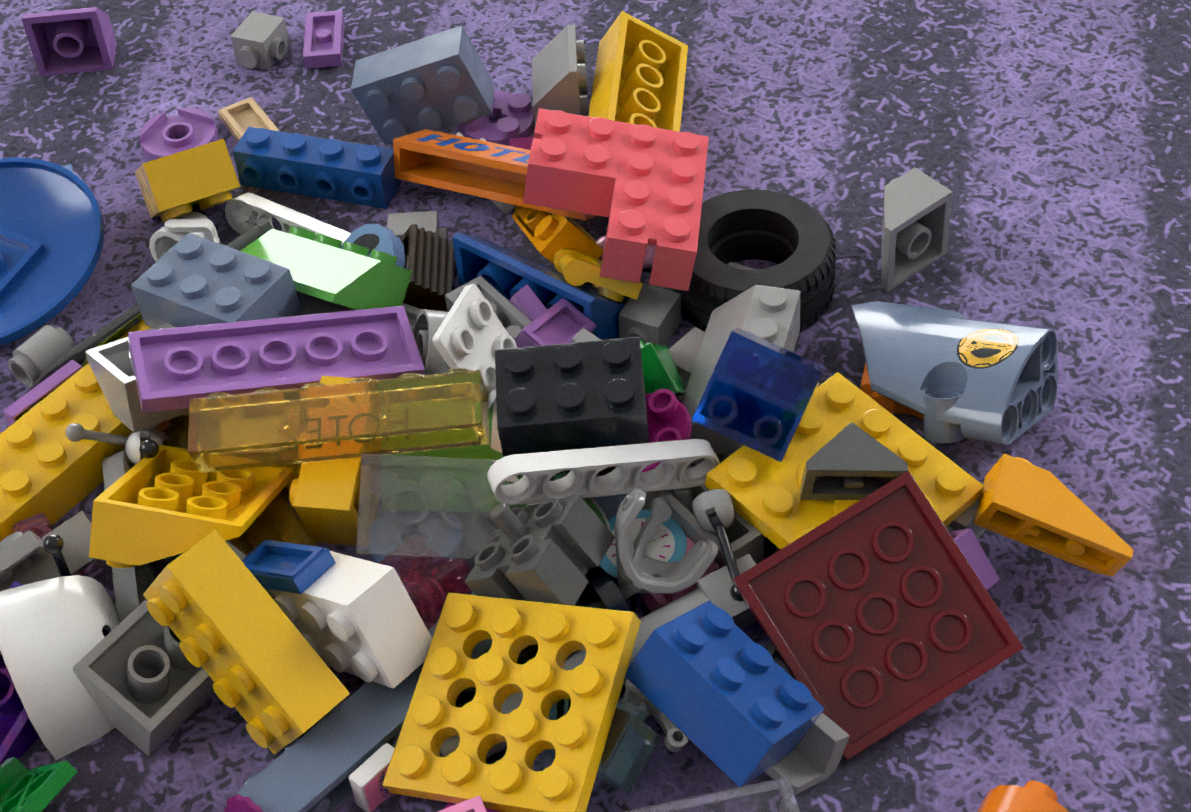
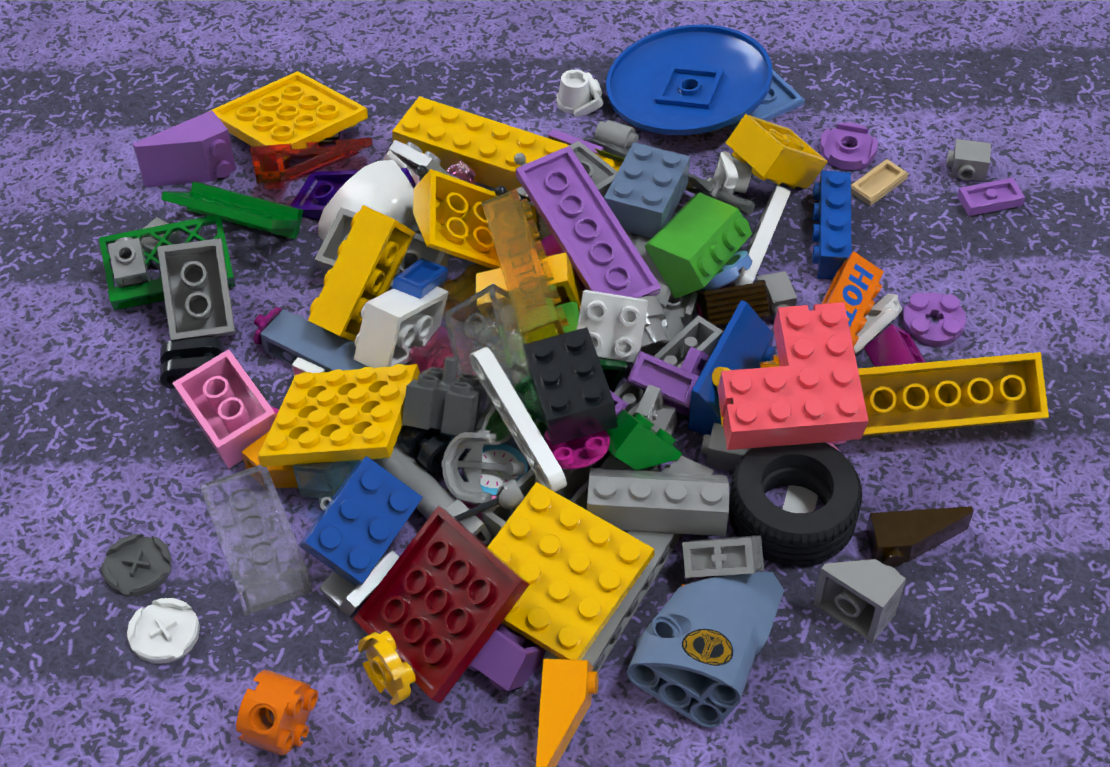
camera: 75 degrees right, 5 degrees up
medium lavender slope [21,7,117,76] -> none
sand blue brick [351,25,495,145] -> none
light grey slope [532,24,589,126] -> none
clear blue slope [691,328,826,462] -> none
dark grey slope [799,422,908,500] -> none
none -> yellow plate [358,631,416,705]
none -> light grey hinge [682,535,764,578]
none -> dark brown slope [866,506,974,567]

